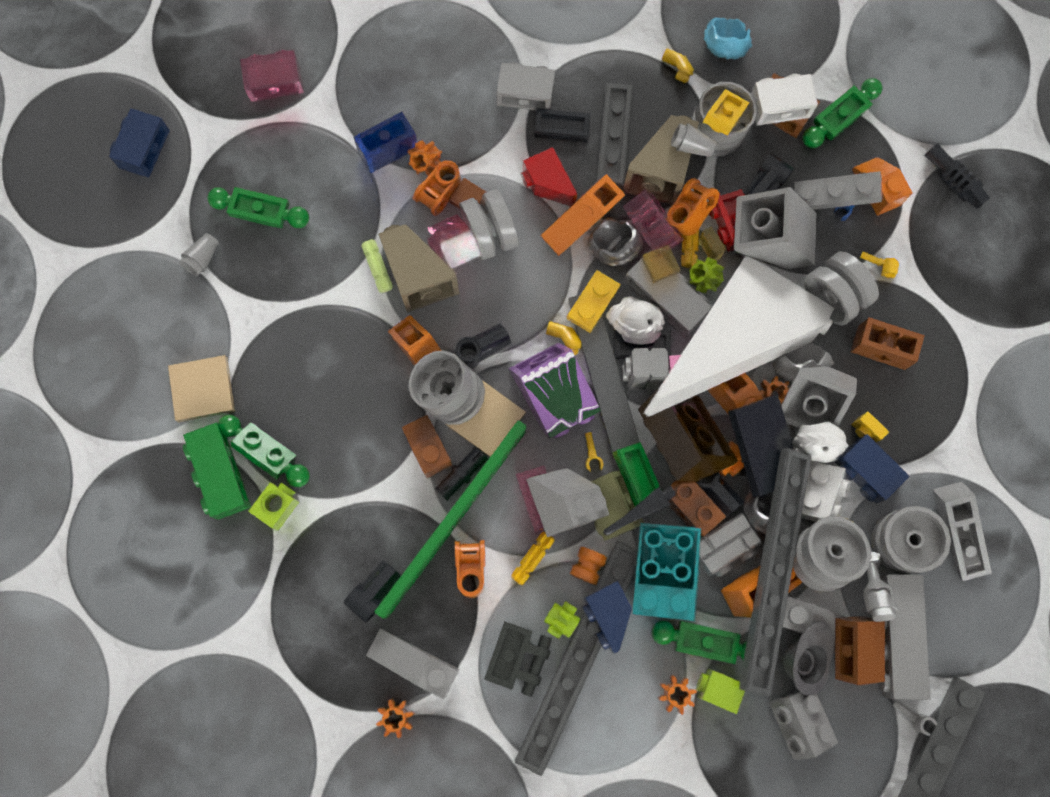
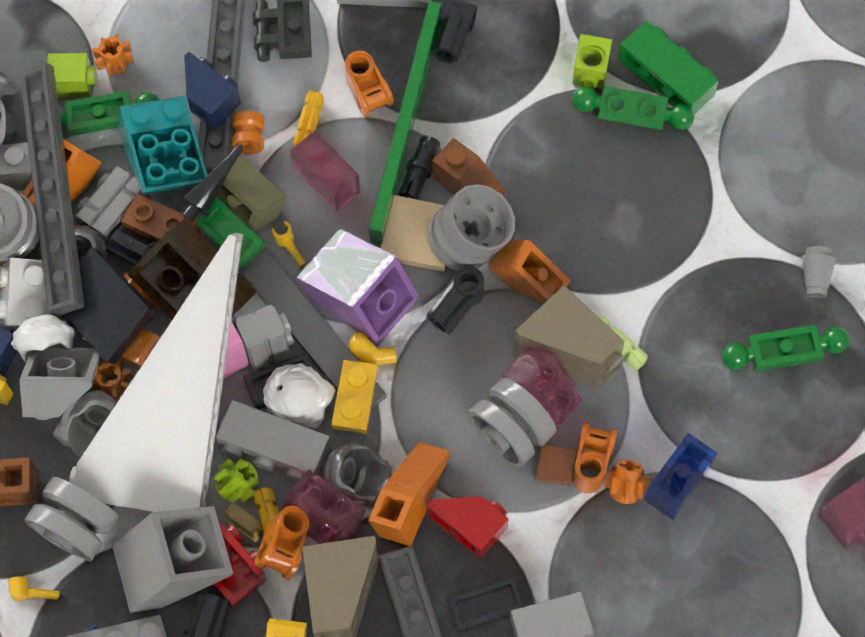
camera: 160 degrees right, 10 degrees down
tan tile [168,355,235,423] -> none
light grey slope [526,468,610,537] -> none
lime gear [543,601,581,639] -> none
clear yellow tile [642,245,680,283] -> none
light grey cone [671,123,716,157] -> none

